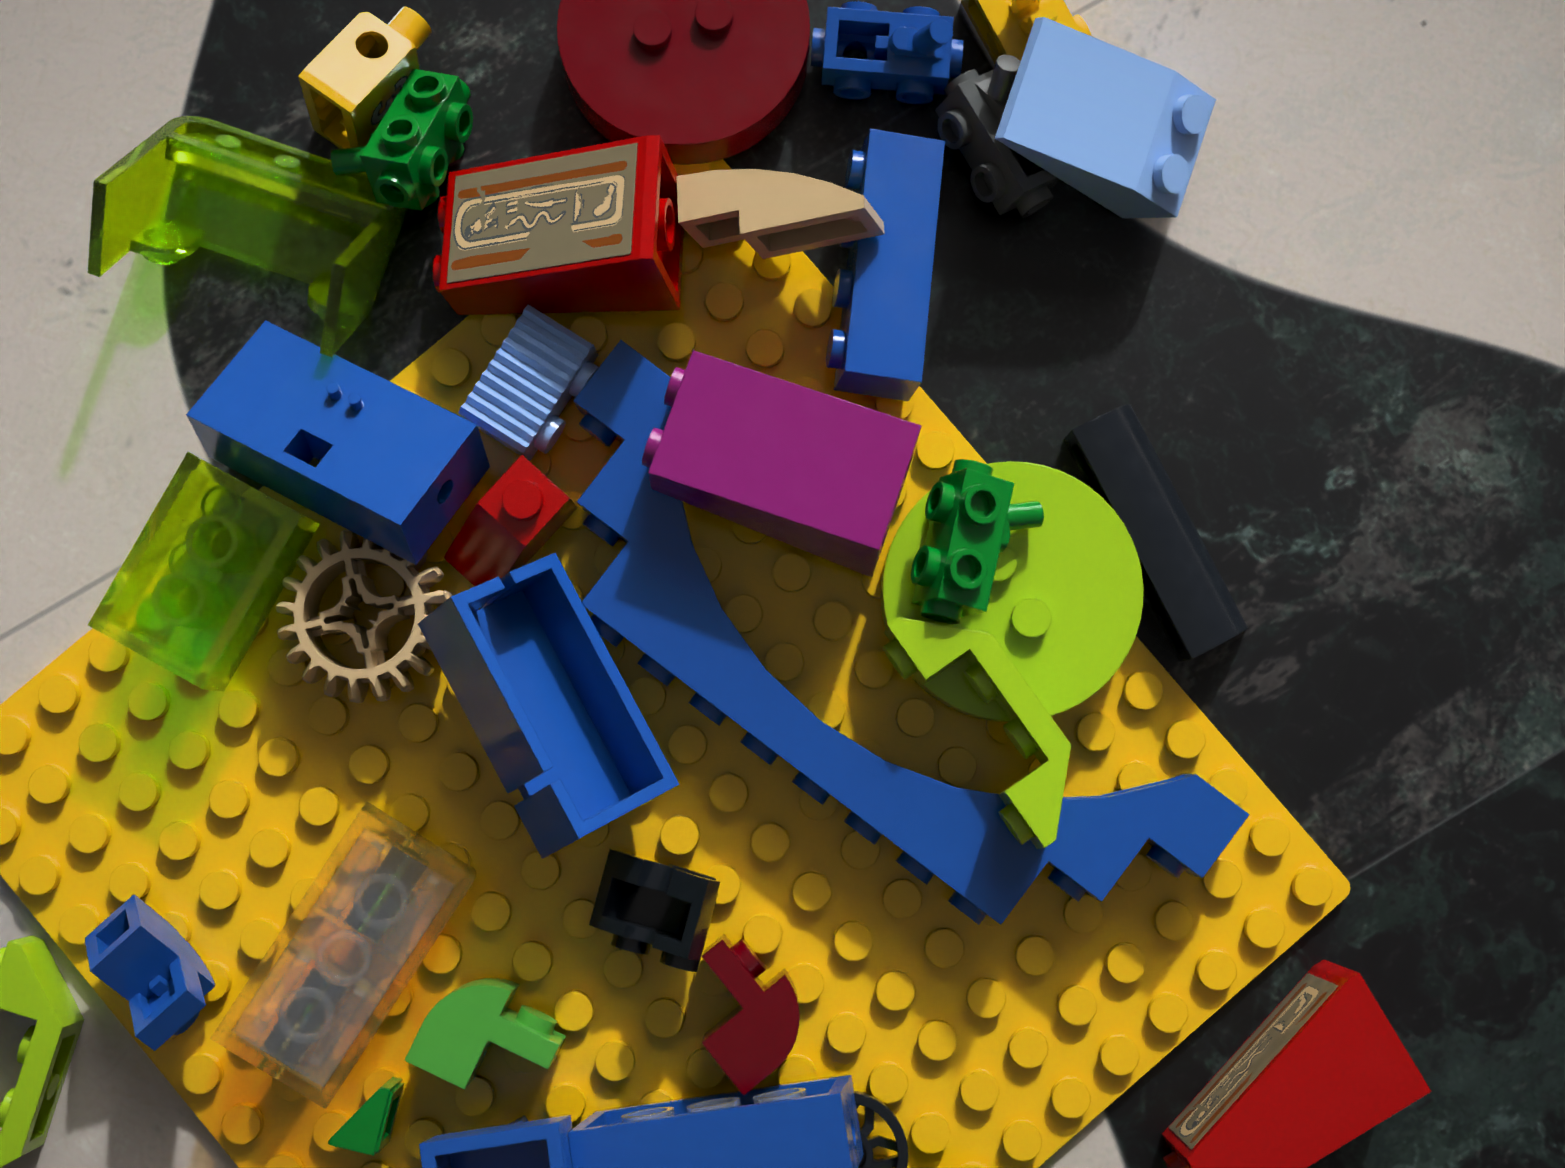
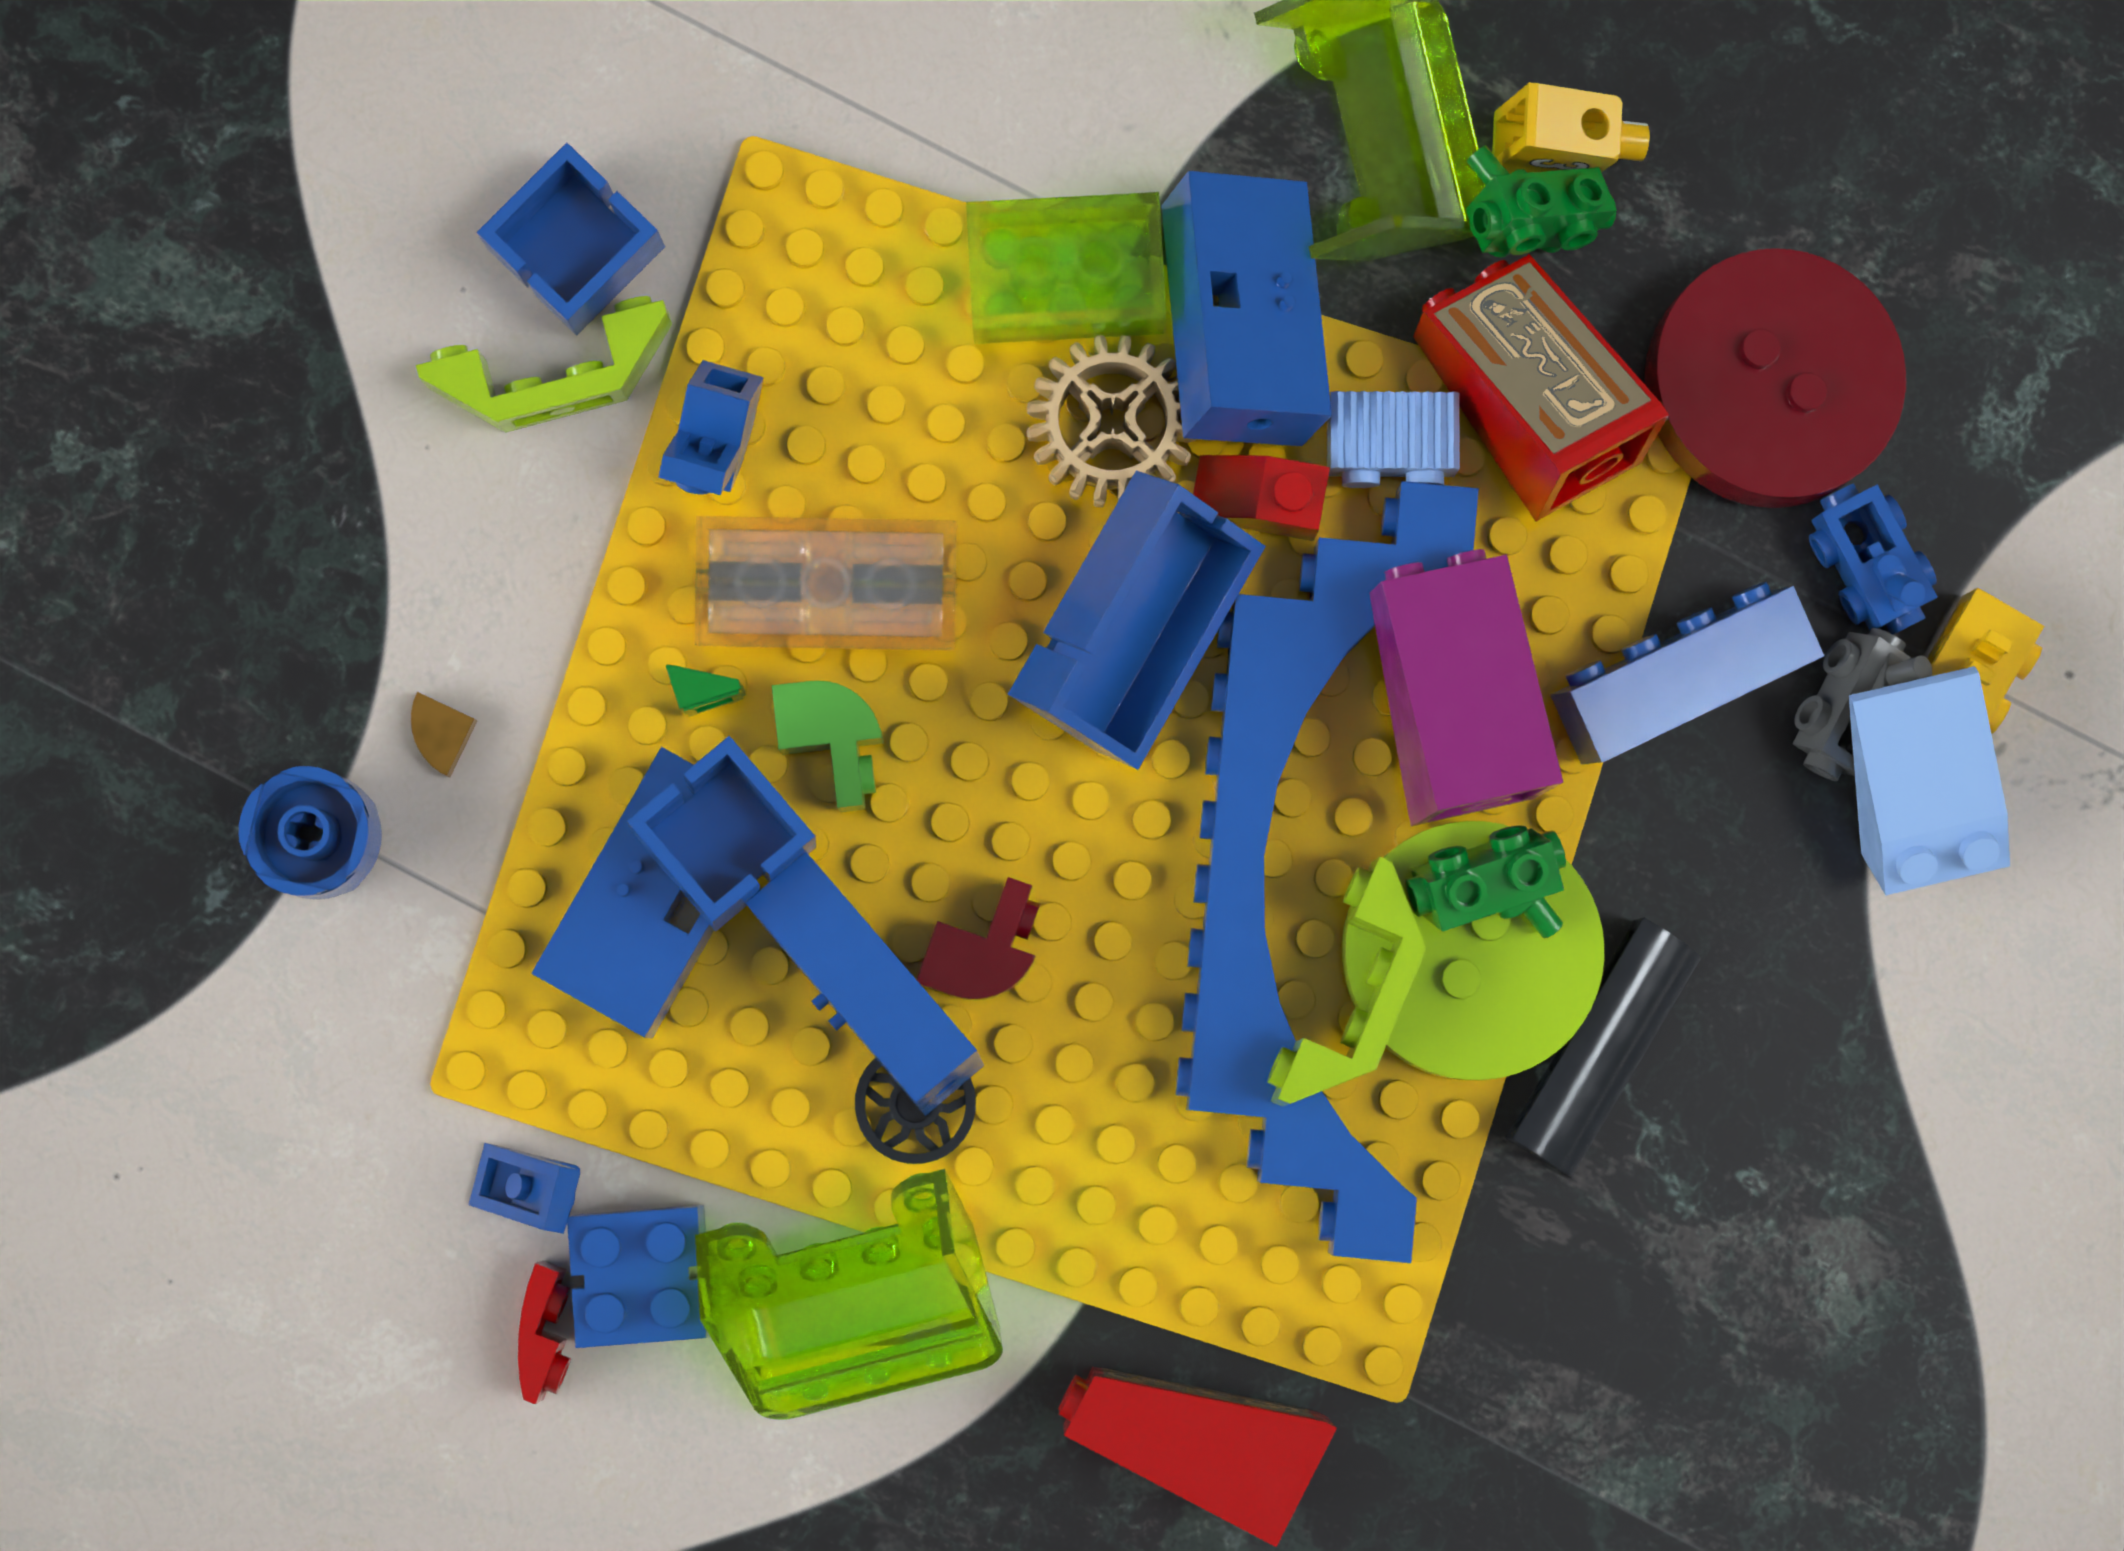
camera: 55 degrees right, 0 degrees up
black cylinder [589,849,720,972] -> none
tan slope [676,169,885,259] -> none

